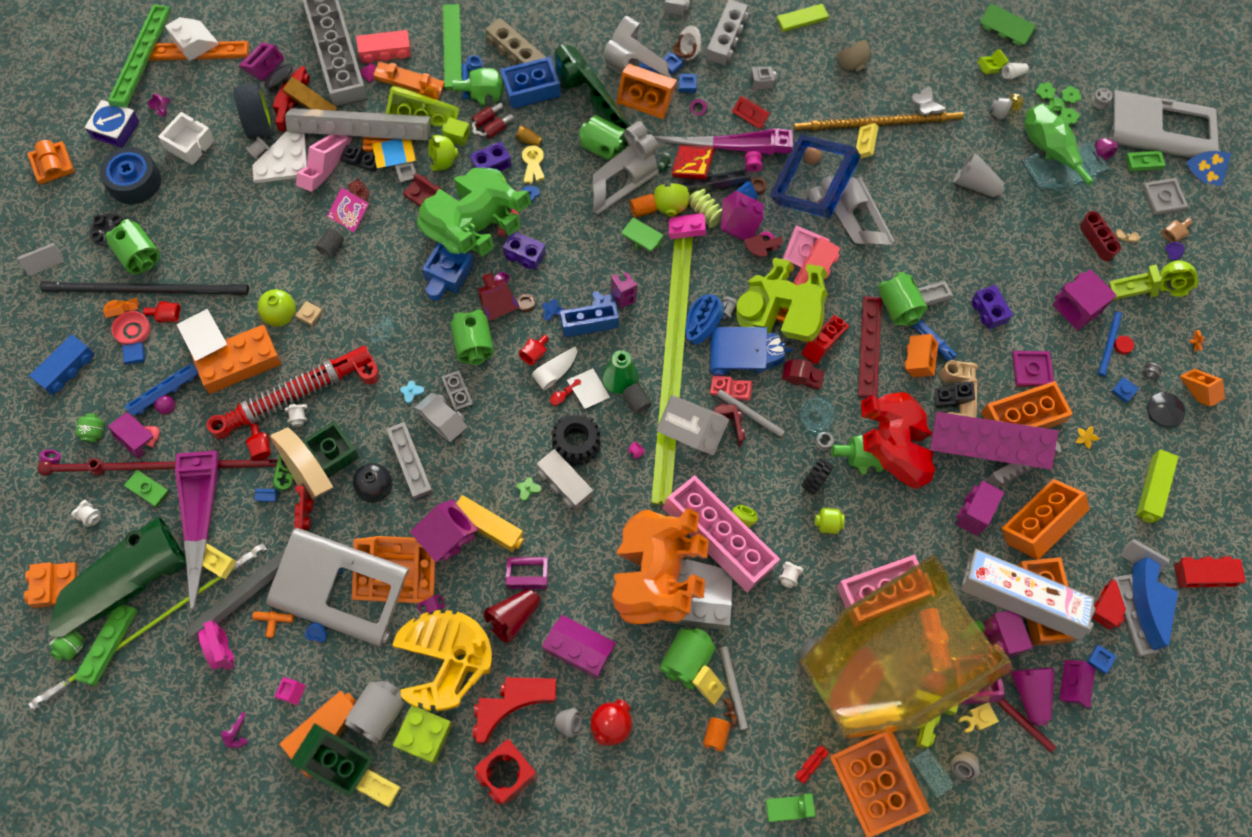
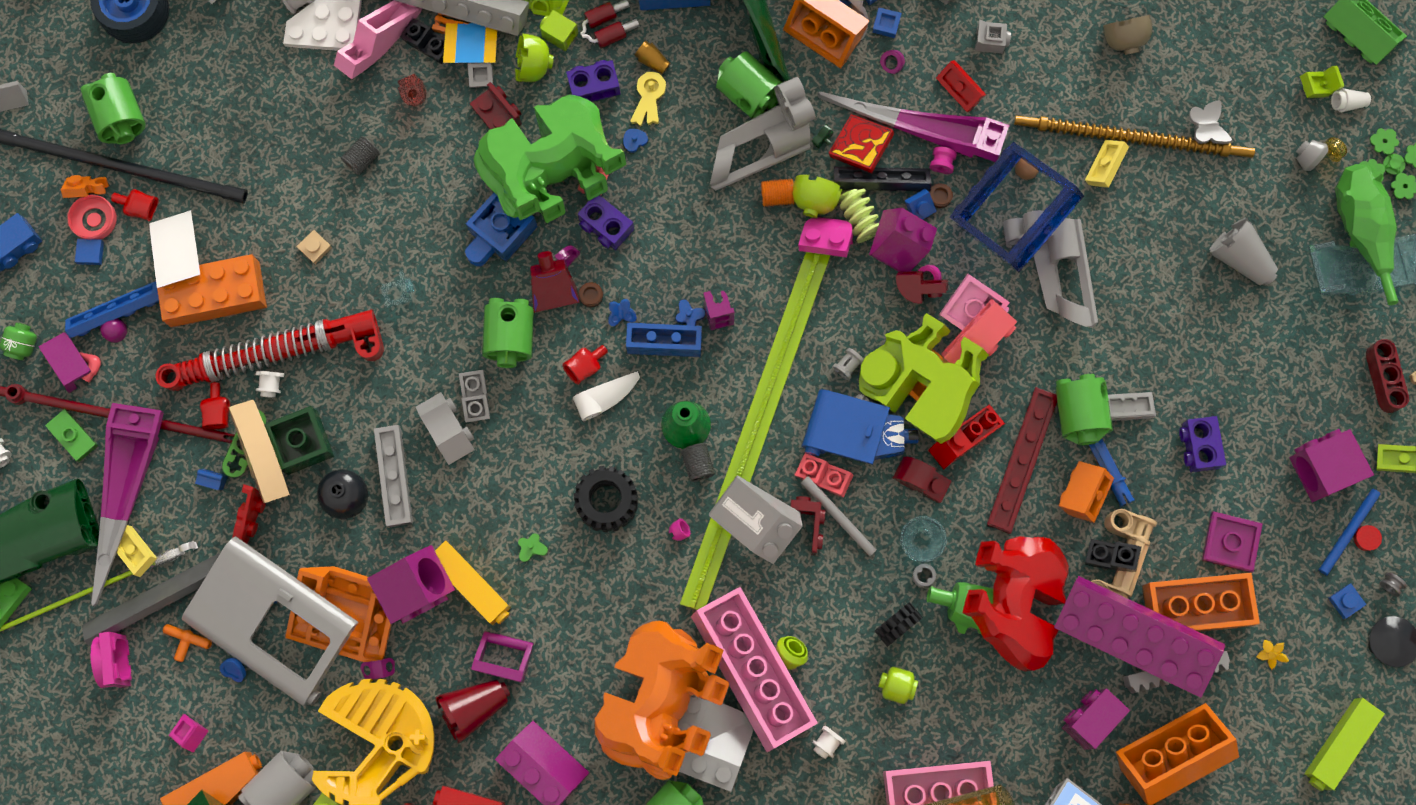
camera: 20 degrees right, 10 degrees up
black dish [90,213,123,246] -> none
magenta piece [221,712,248,748] -> none
lime cylinder [257,289,296,327] -> none
dark pink sticker [327,187,369,232] -> none
medium azure piece [400,381,425,404] -> none
brick [537,449,593,511] -> none
red piece [550,379,581,406] -> none
white sticker [567,369,610,409] -> none
bright green panel [622,217,663,252] -> none
blue piece [685,294,725,345] -> none

